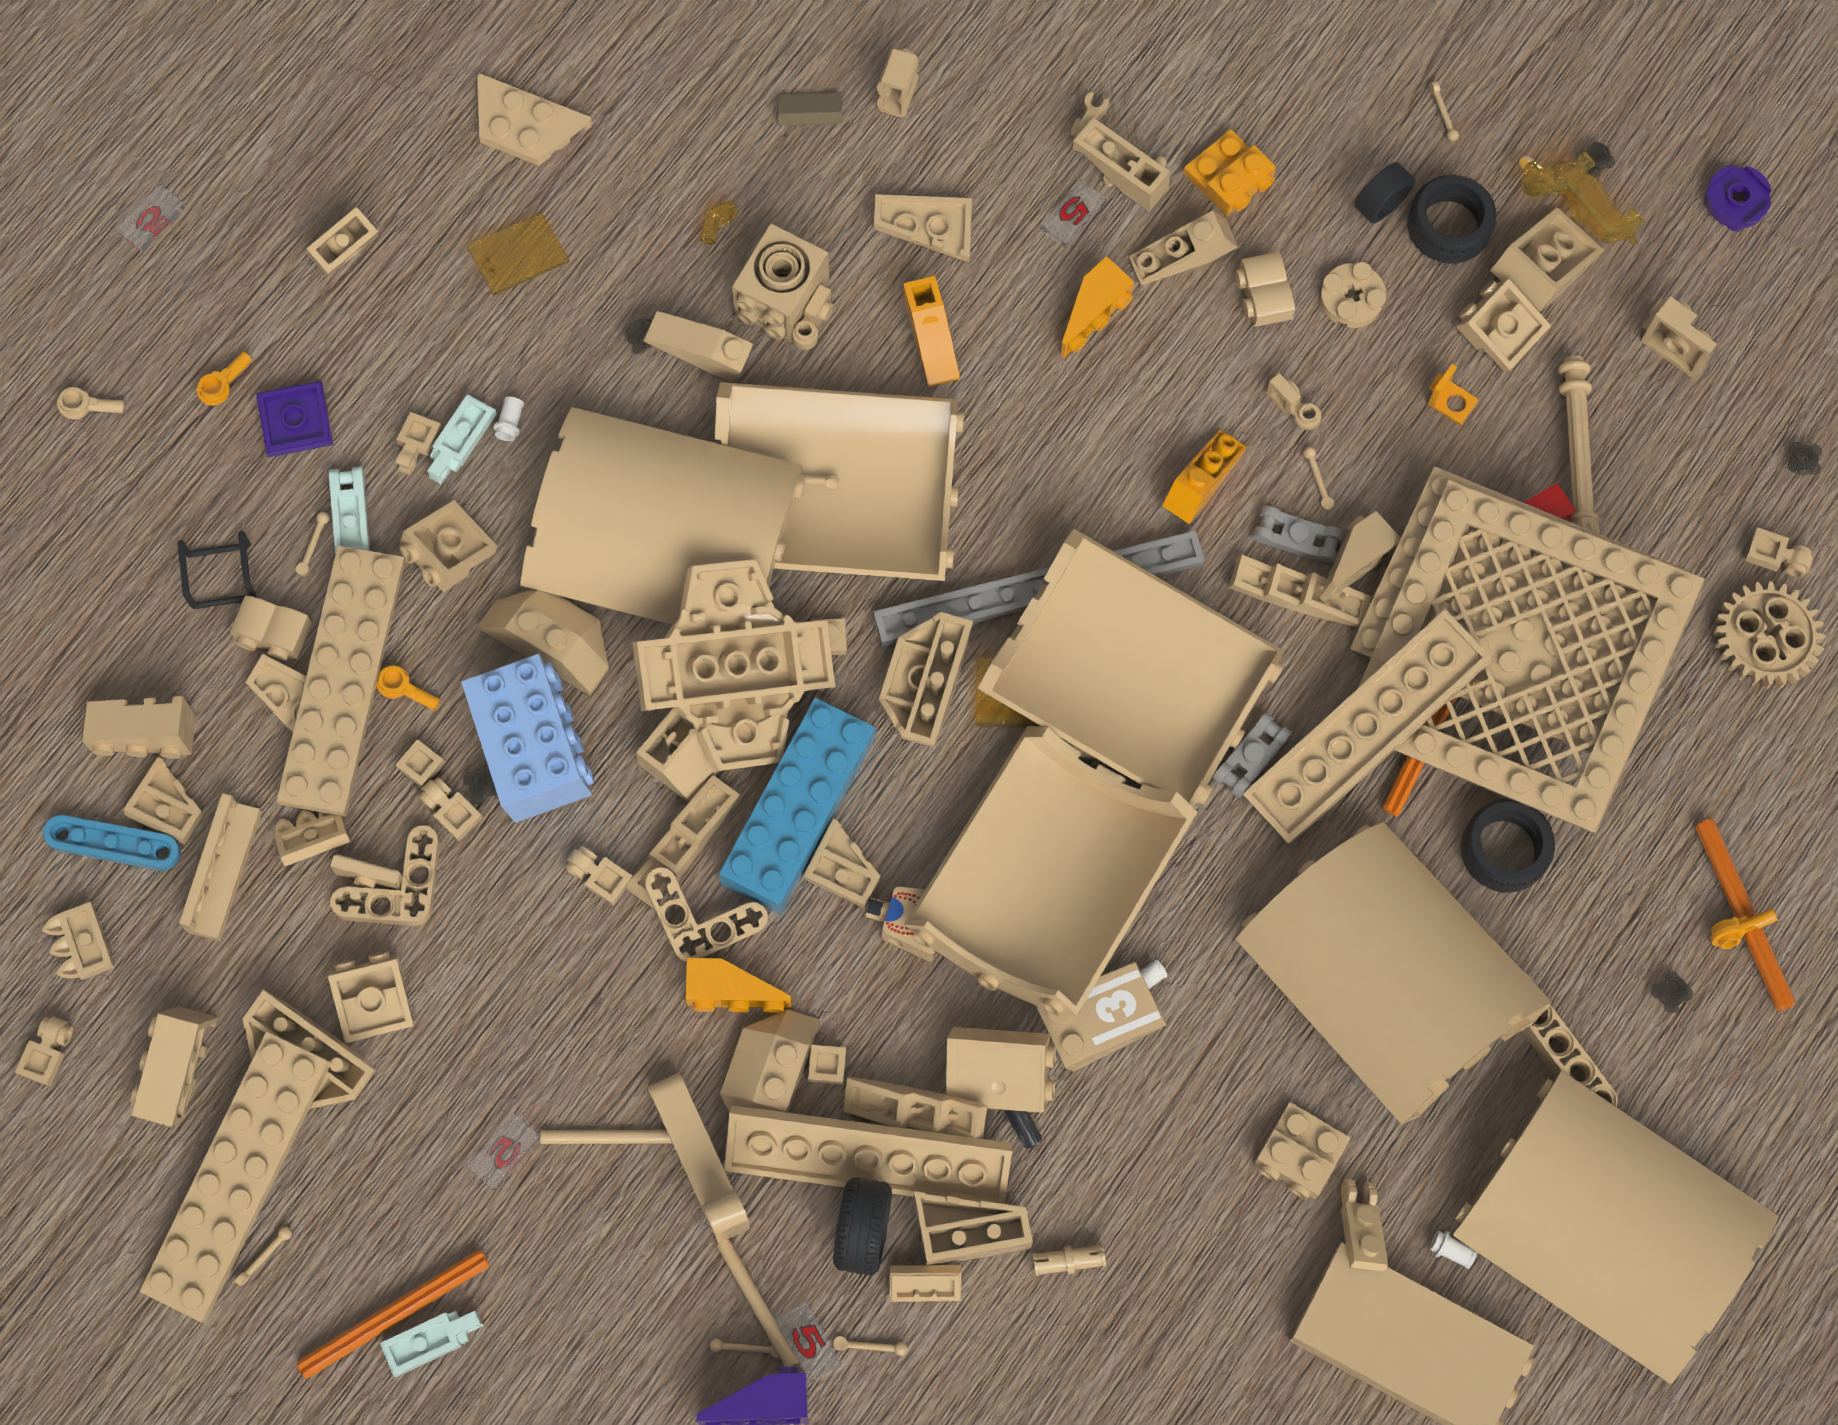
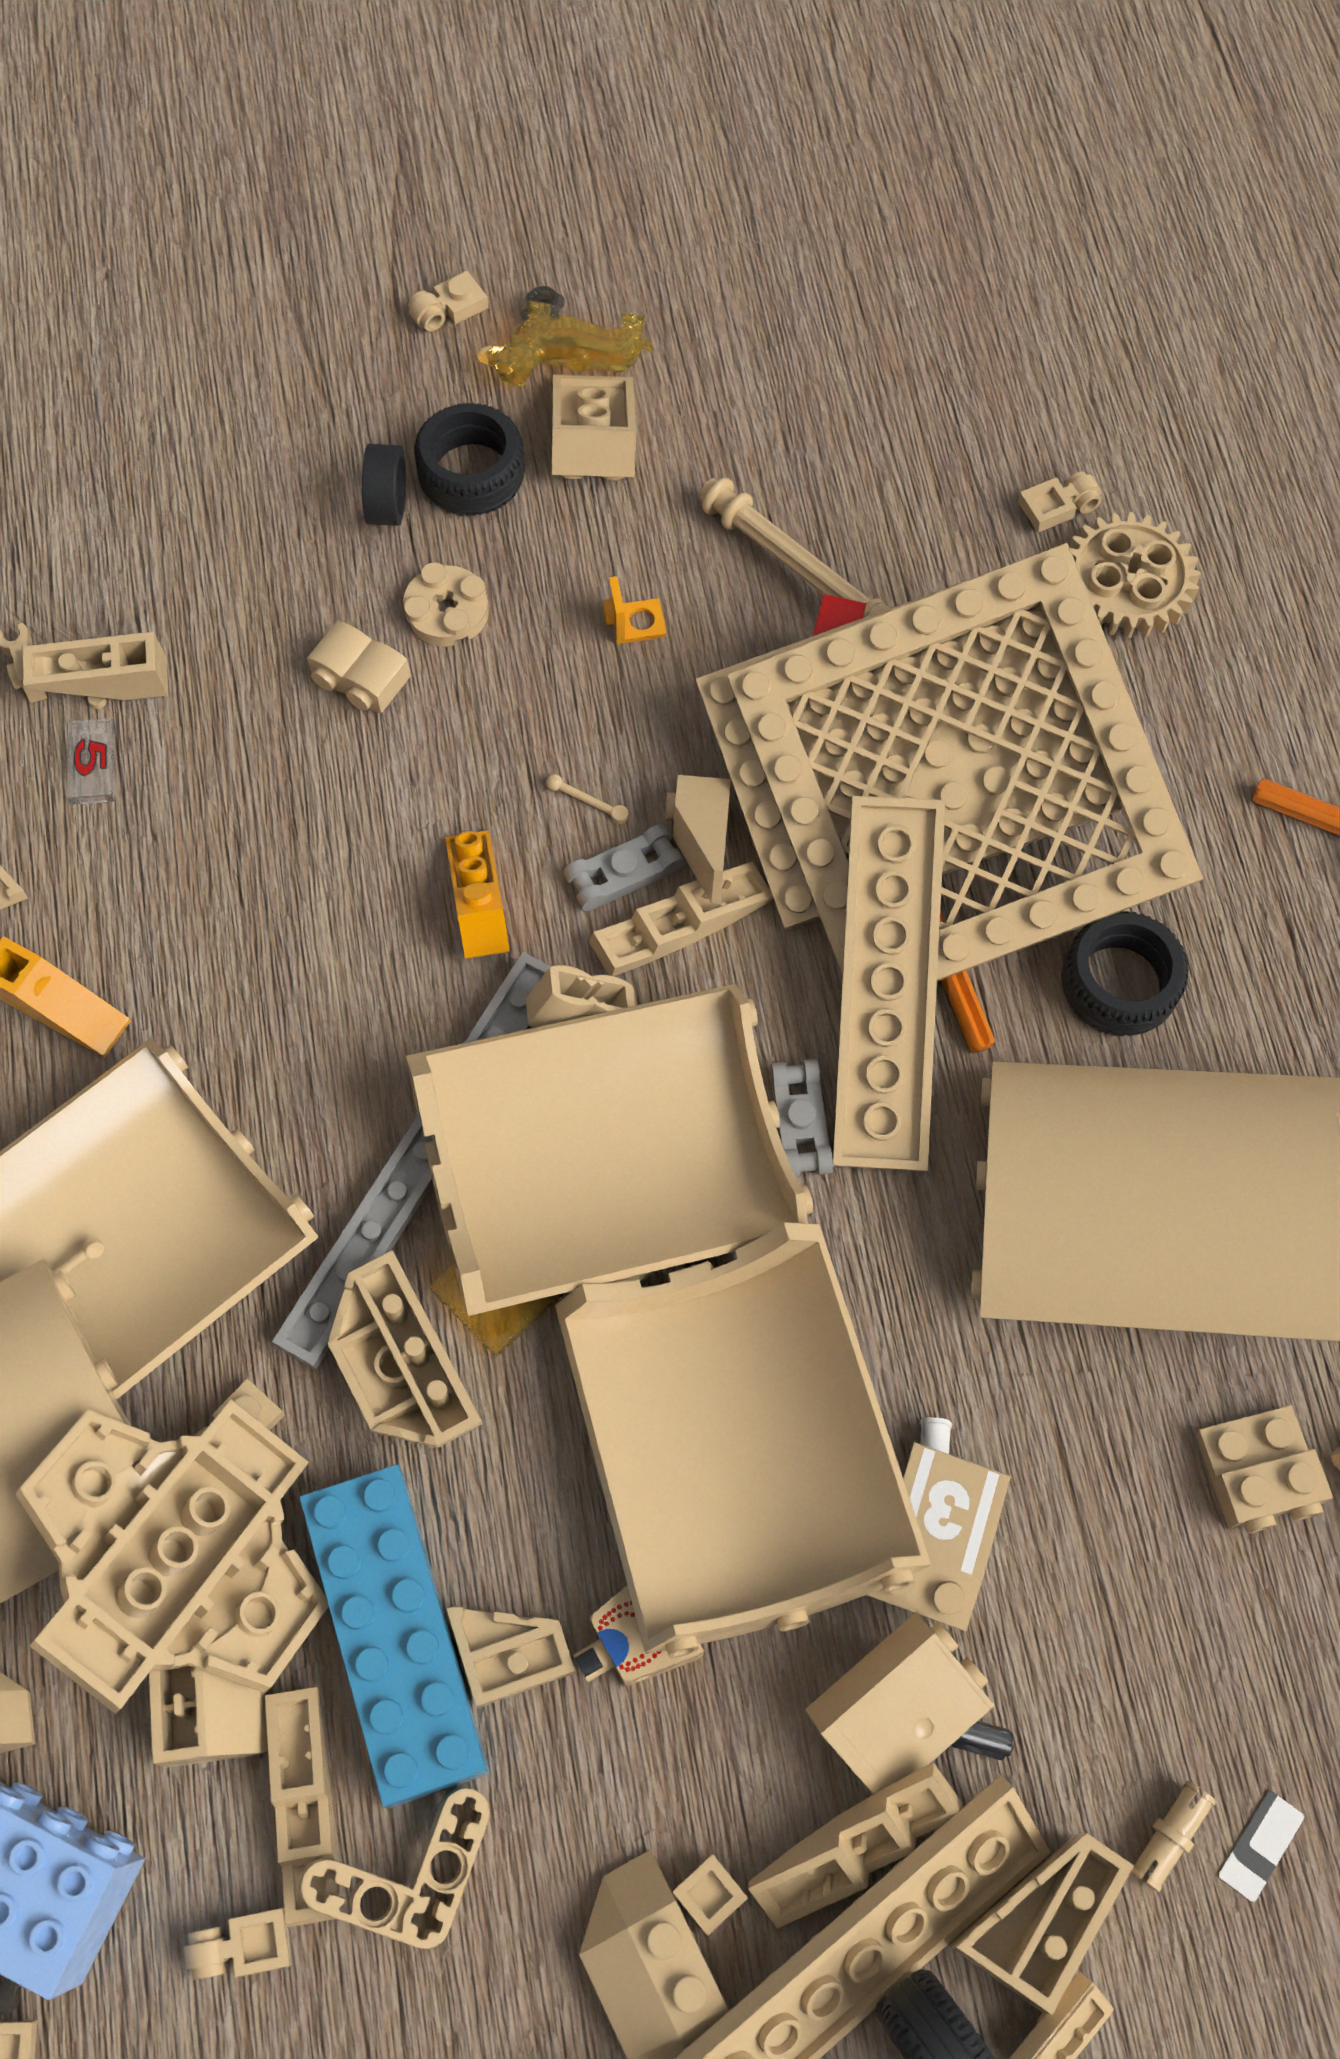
camera: 45 degrees left, 5 degrees down
light orange slope [686,958,792,1013] -> none
light orange slope [1060,256,1134,358] -> none
tan slope [1129,210,1238,285] -> none
light orange plate [1183,129,1276,216] -> none
tan plate [1266,373,1321,430] -> none
tan hinge [1429,81,1459,141] -> none
tan plate [1456,278,1551,372] -> none
tan plate [1641,296,1717,379] -> none
dark purple plate [1704,165,1771,231] -> none
clear smoke plate [1788,442,1822,475] -> none
none -> tan plate [408,271,489,331]
none -> tan brick [526,965,636,1028]
none -> white sticker [1219,1791,1304,1902]

